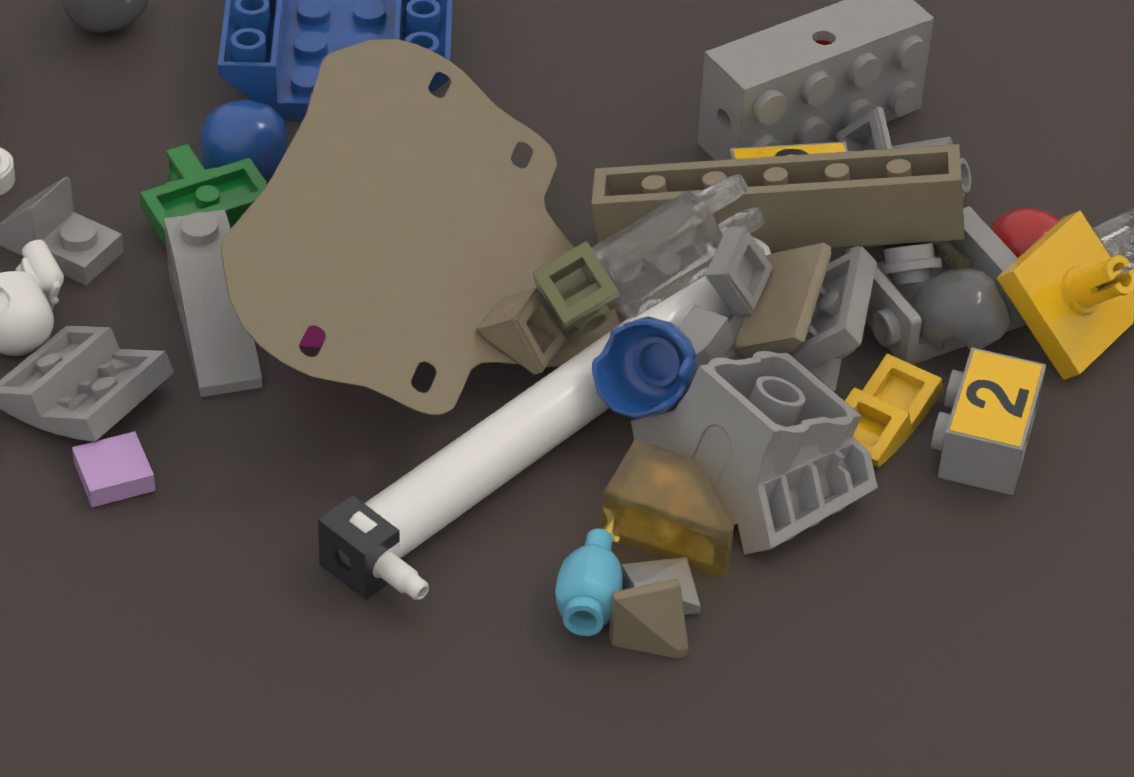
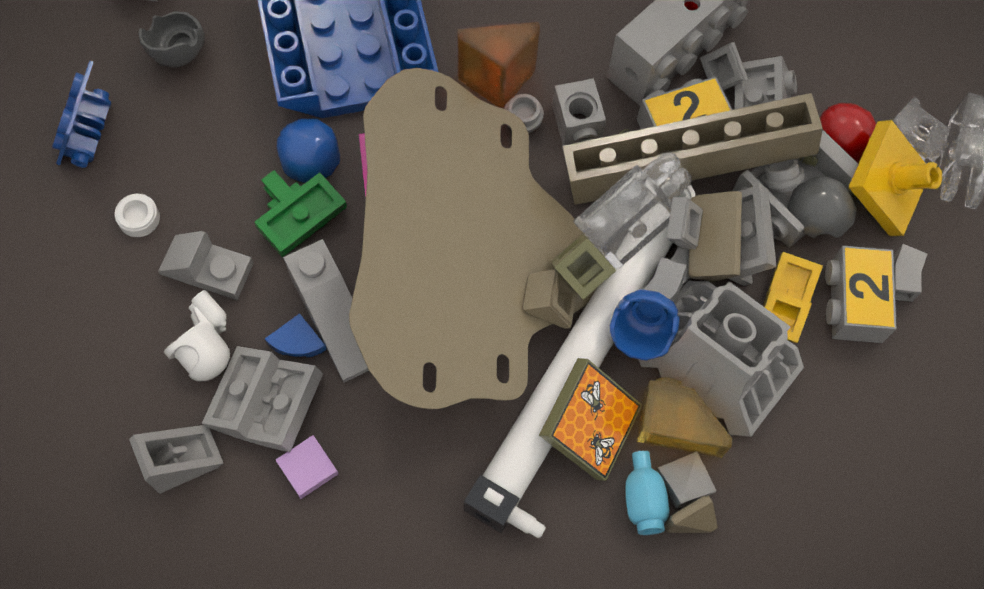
camera: 15 degrees left, 25 degrees up
none -> blue tile [265,313,327,357]
none -> clear orange slope [457,22,540,109]
none -> light grey plate [504,94,544,133]
none -> tile [539,358,642,481]
none -> light grey brick [552,78,606,146]
none -> light grey piece [893,244,928,302]

